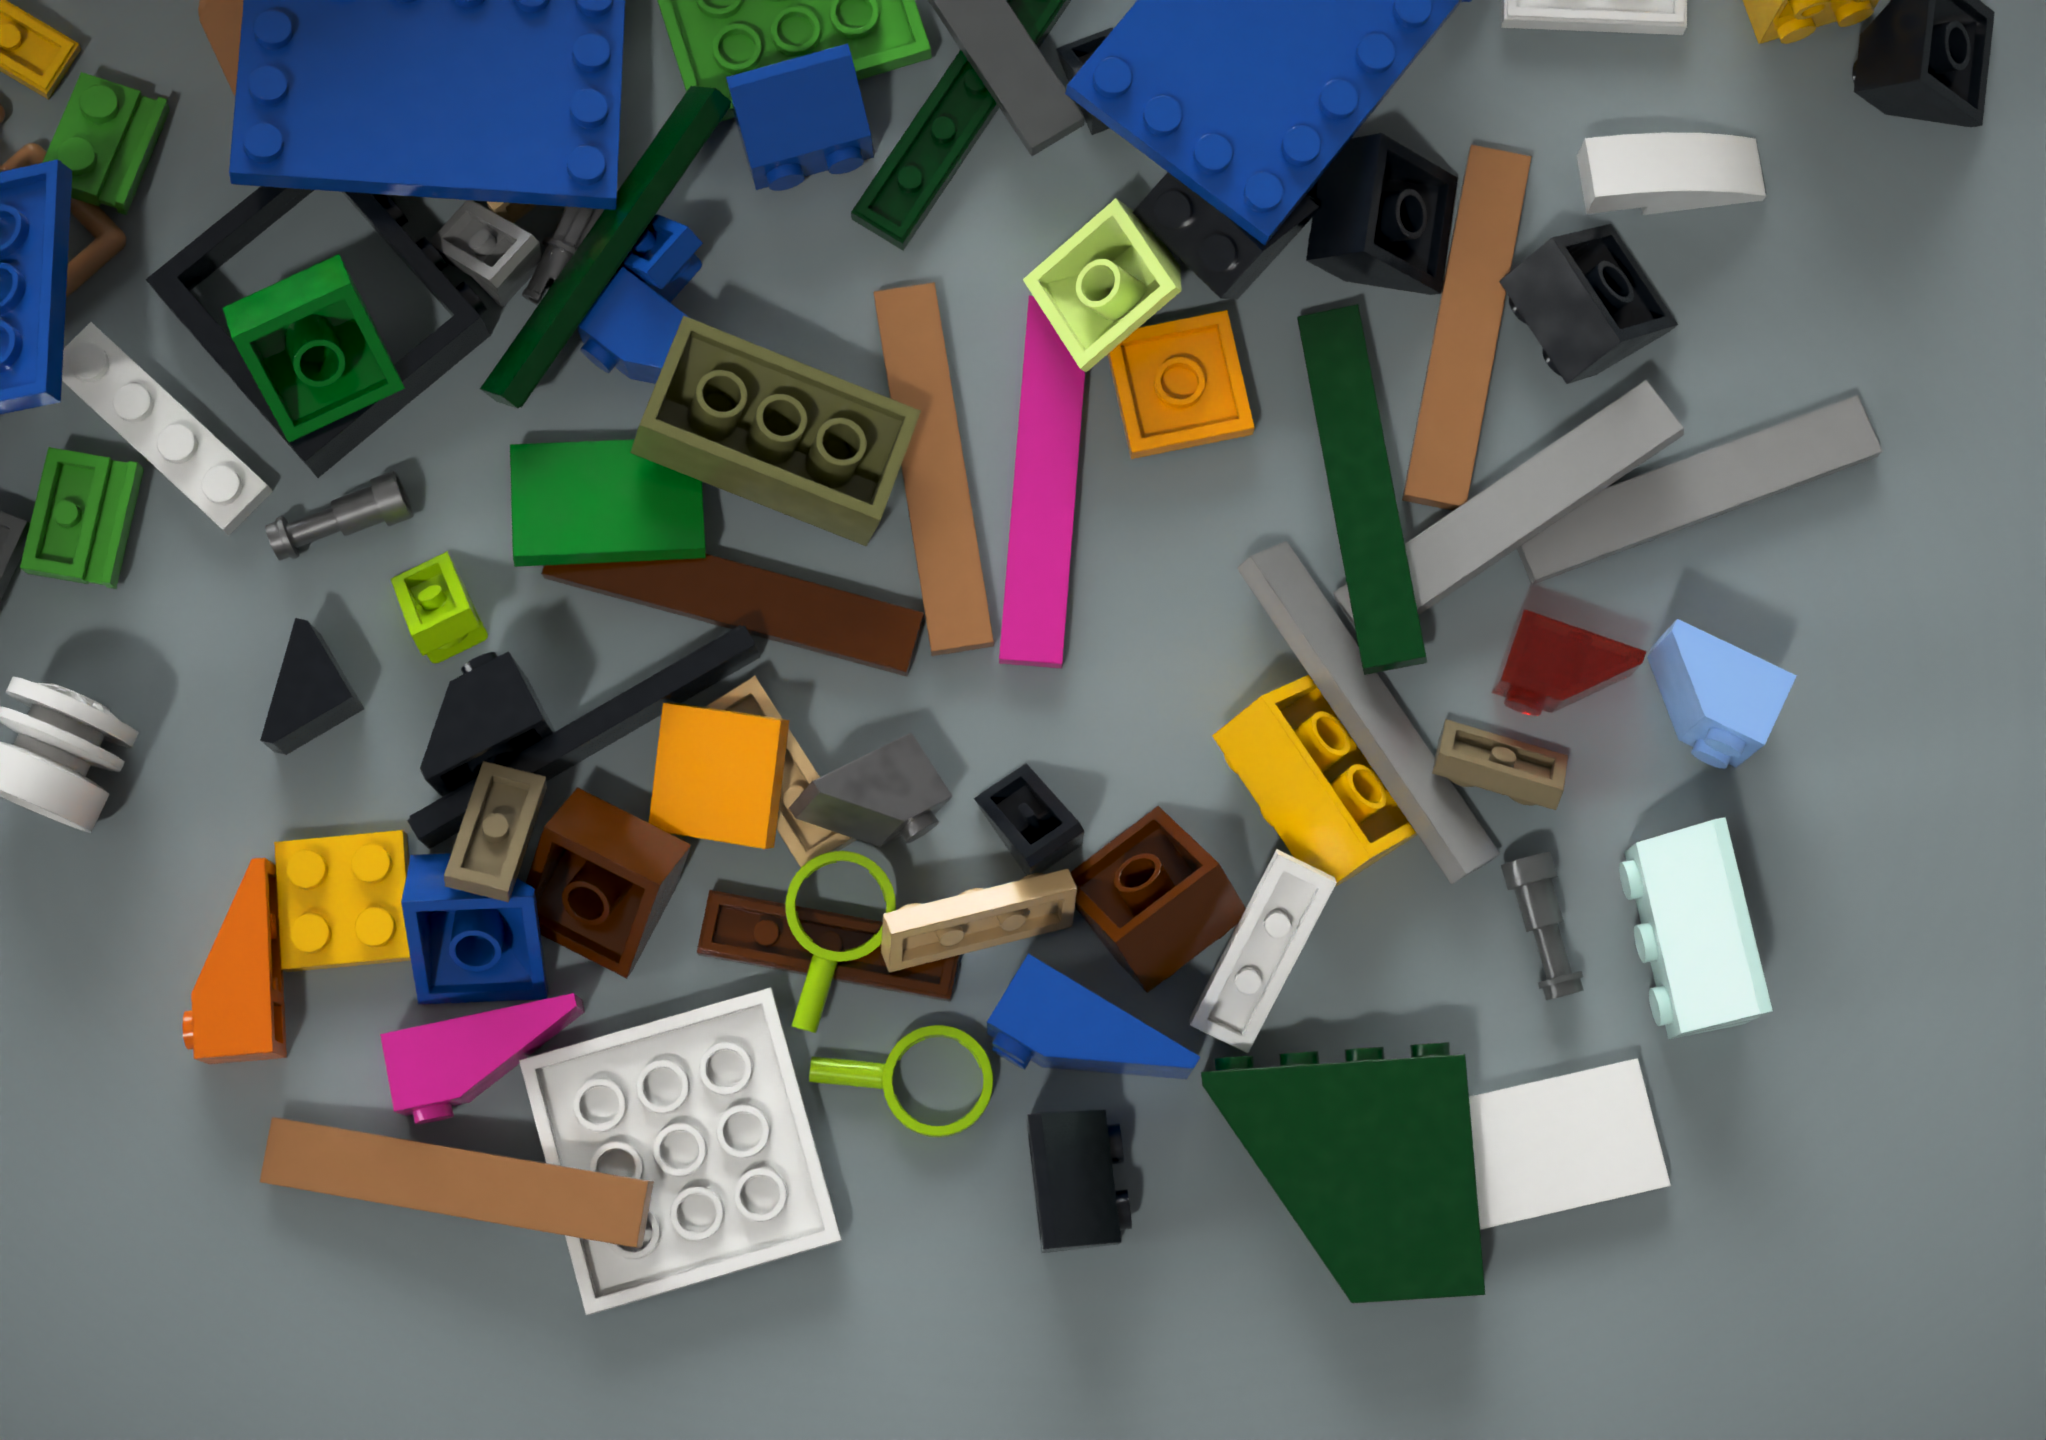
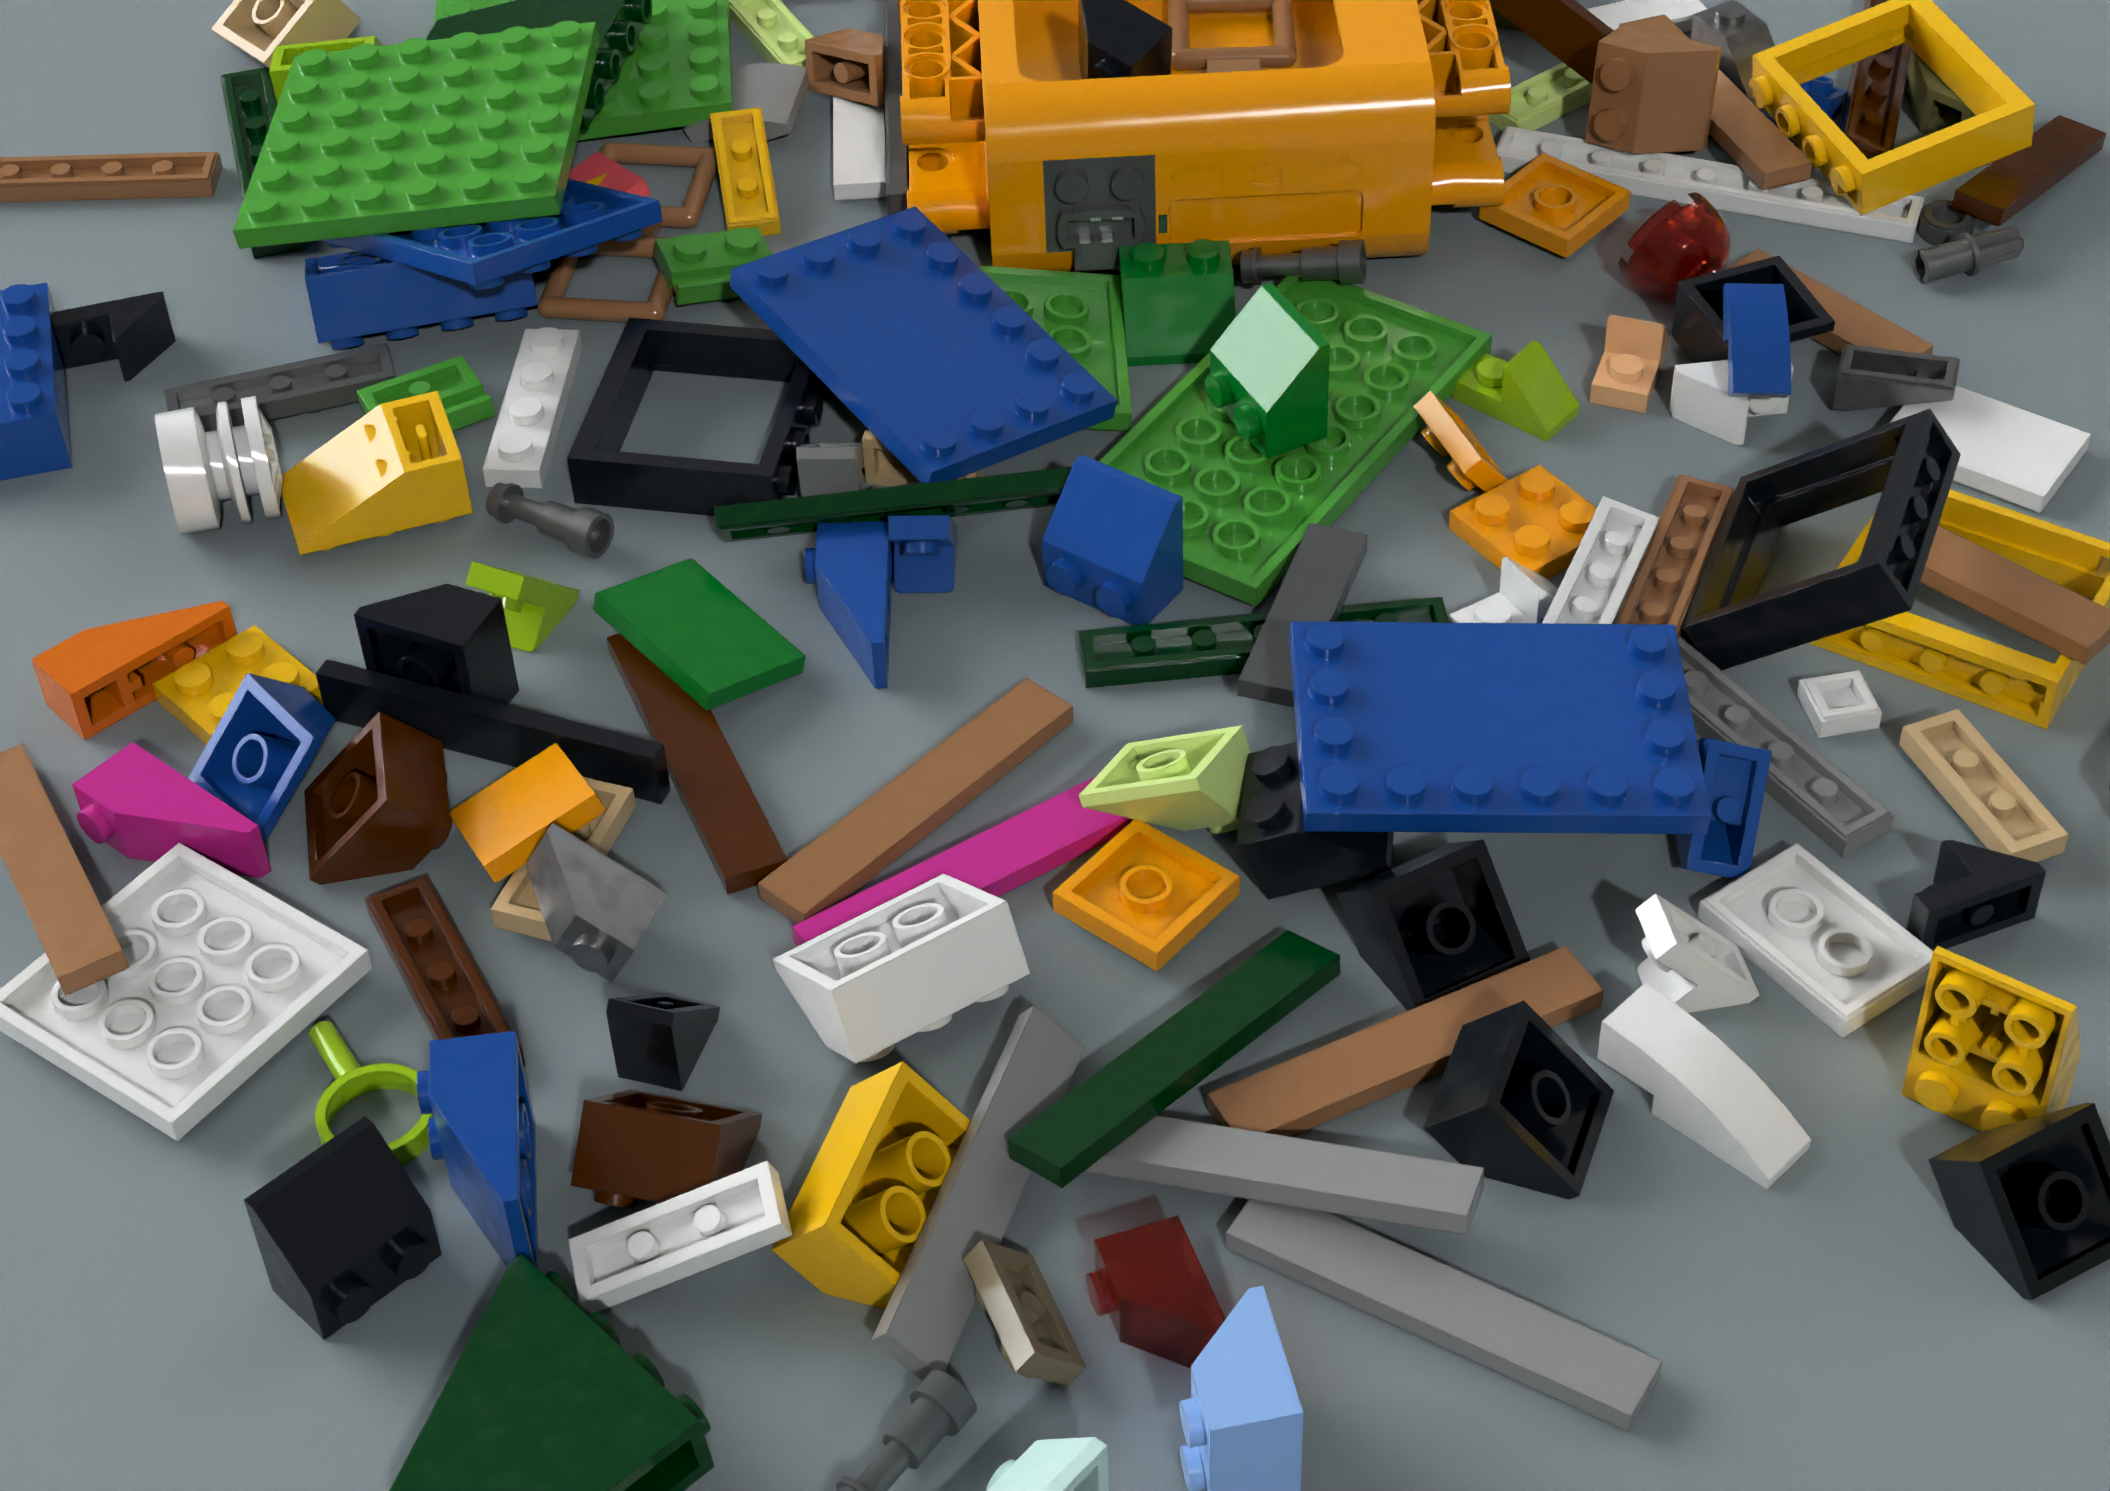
camera: 55 degrees right, 35 degrees down
green slope [223,254,405,442] -> none
black slope [260,618,364,755] -> none
dark tan plate [444,761,547,902] -> none
olive slope [630,315,921,546] -> none
lime piece [785,851,896,1033] -> none
tan plate [881,869,1077,972] -> none
none -> yellow slope [281,390,473,555]
none -> white slope [773,874,1030,1064]
none -> white slope [1635,893,1759,1013]

